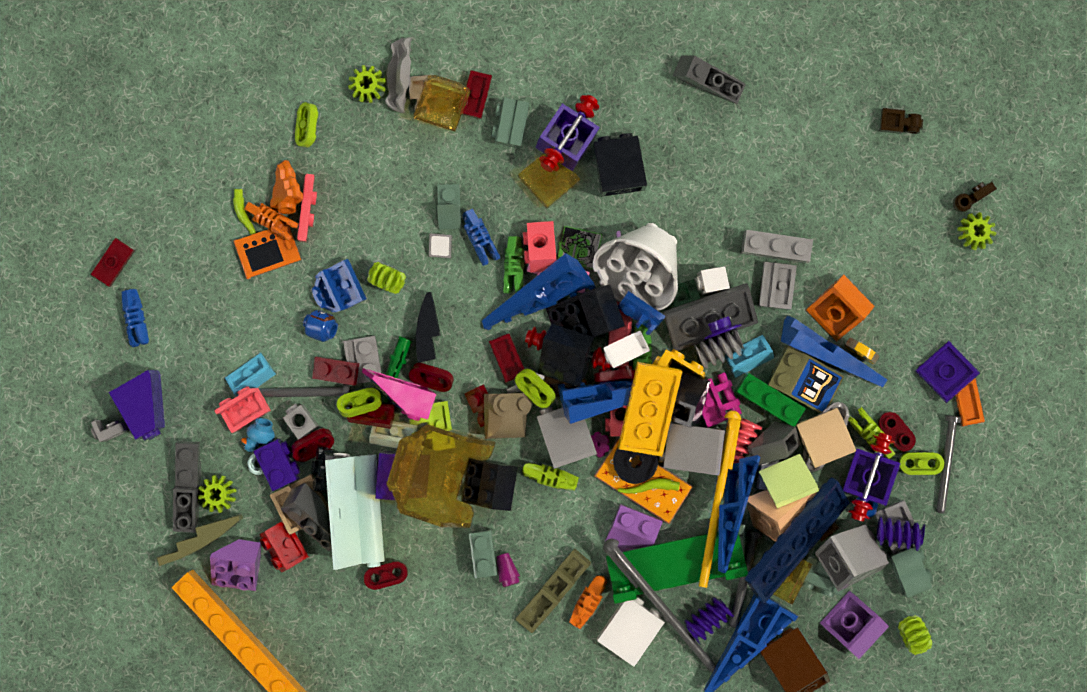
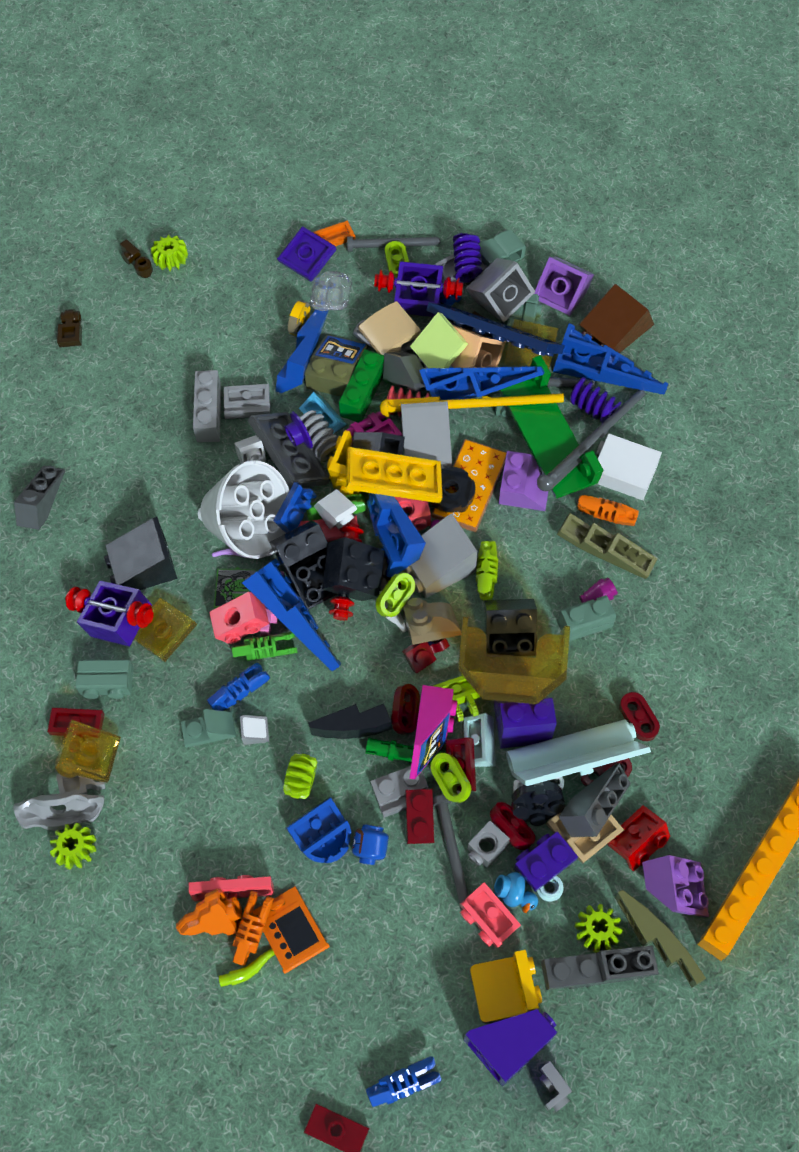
camera: 100 degrees left, 25 degrees down
medium azure slope [225,353,276,396] -> none
lime plate [295,102,318,148] -> none
dark red plate [489,333,524,382] -> none
dark red plate [594,366,635,384] -> none
lime animal [618,478,680,494] -> none
orange slope [806,275,875,342] -> none
lime hinge [848,407,895,459] -> none
dark red plate [878,412,916,451] -> none
lime gear [898,615,932,655] -> none
none -> clear piece [310,271,352,311]
none -> yellow bracket [470,950,542,1023]

